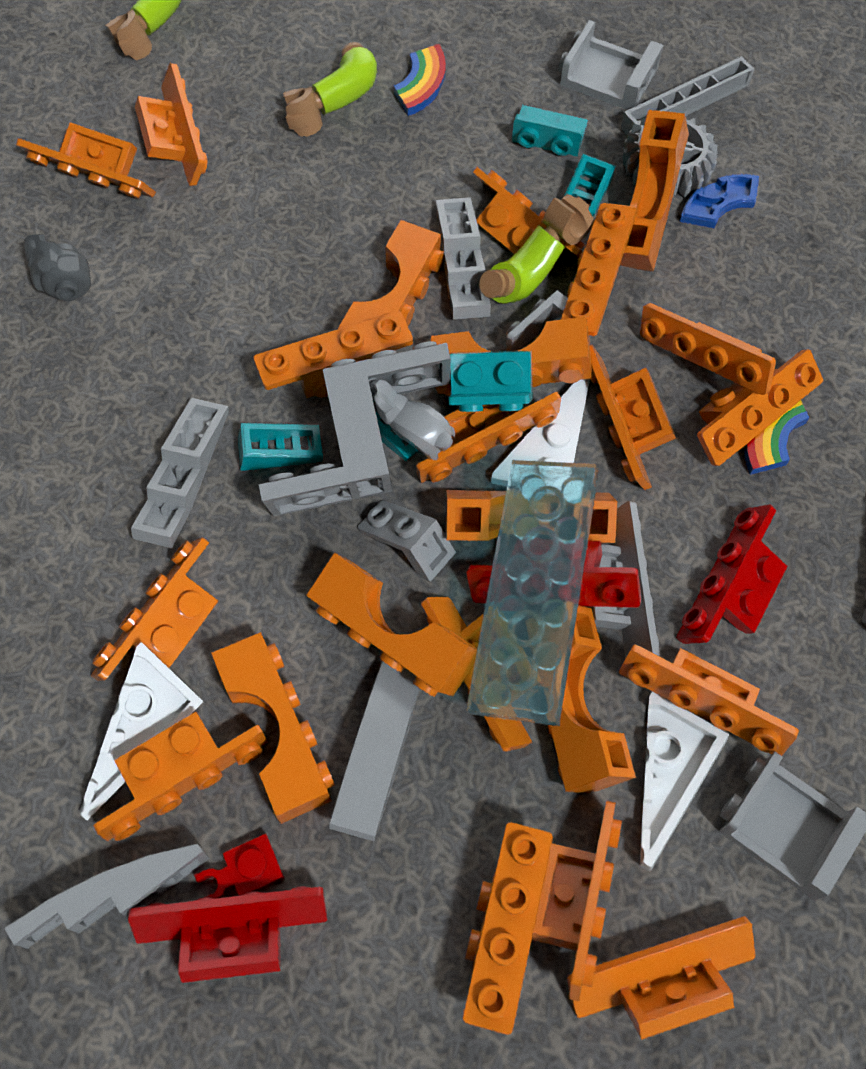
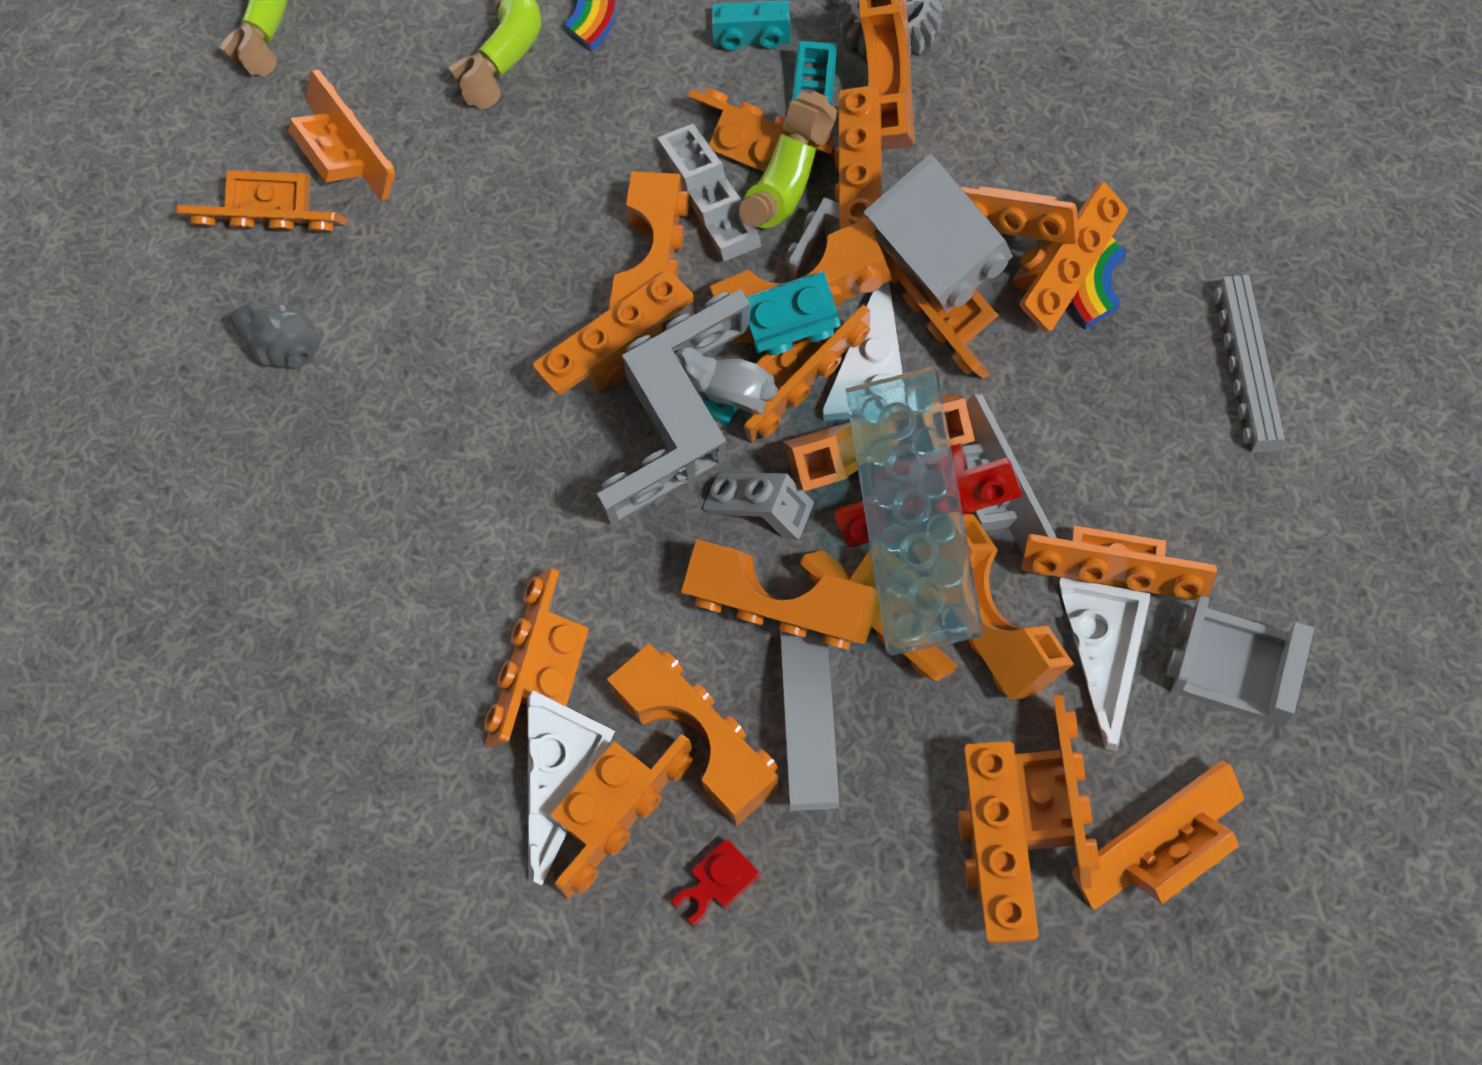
camera: 10 degrees left, 0 degrees up
light grey slope [4,844,210,949] -> none
red bracket [128,886,327,983] -> none
light grey slope [131,398,229,548] -> none
teal slope [238,423,323,471] -> none
red bracket [676,504,788,644] -> none
blue tile [680,174,759,228] -> none
none -> light grey slope [864,153,1013,313]

